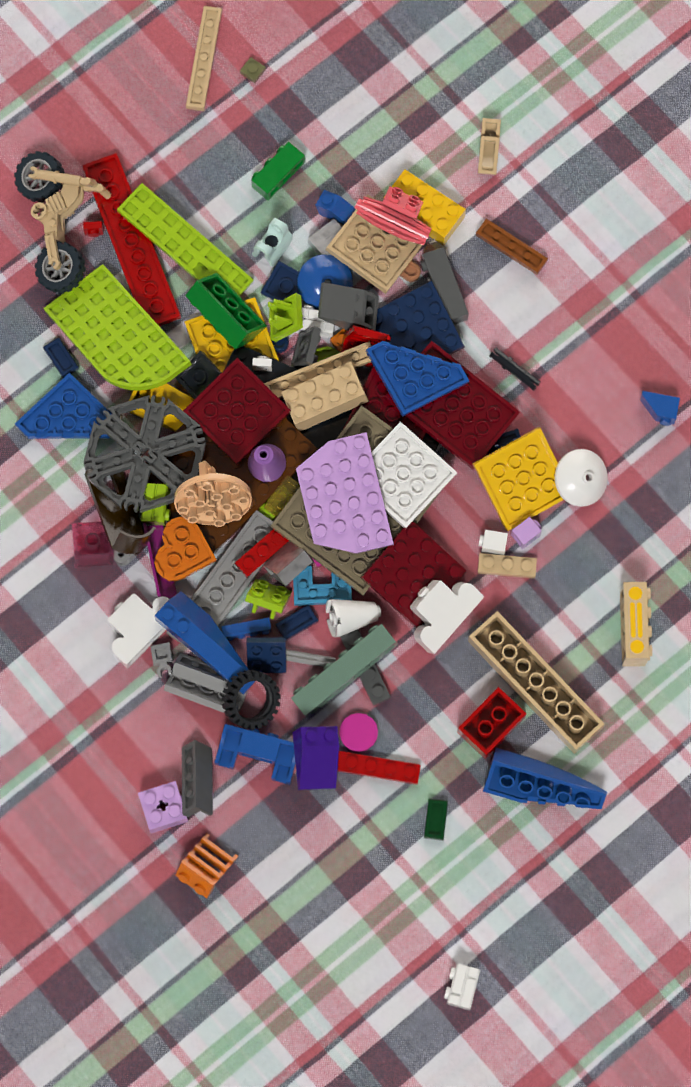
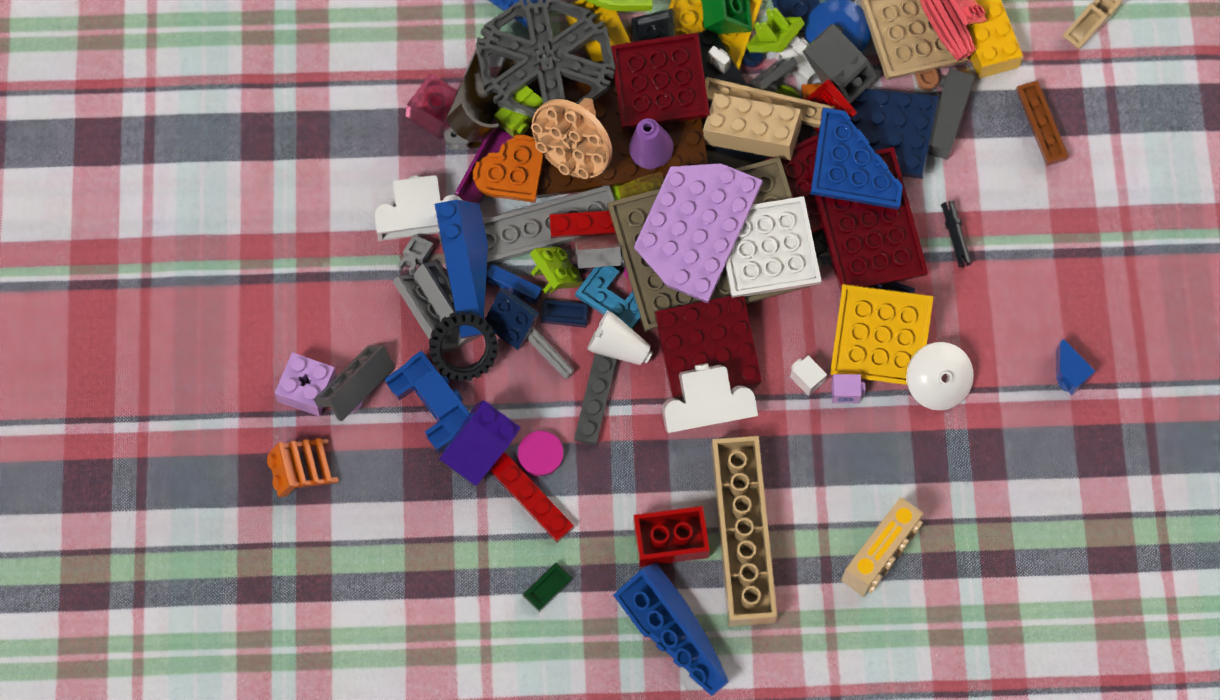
camera: 35 degrees right, 5 degrees down
sand green brick [291,624,398,718] -> none
tan plate [478,553,537,579] -> none

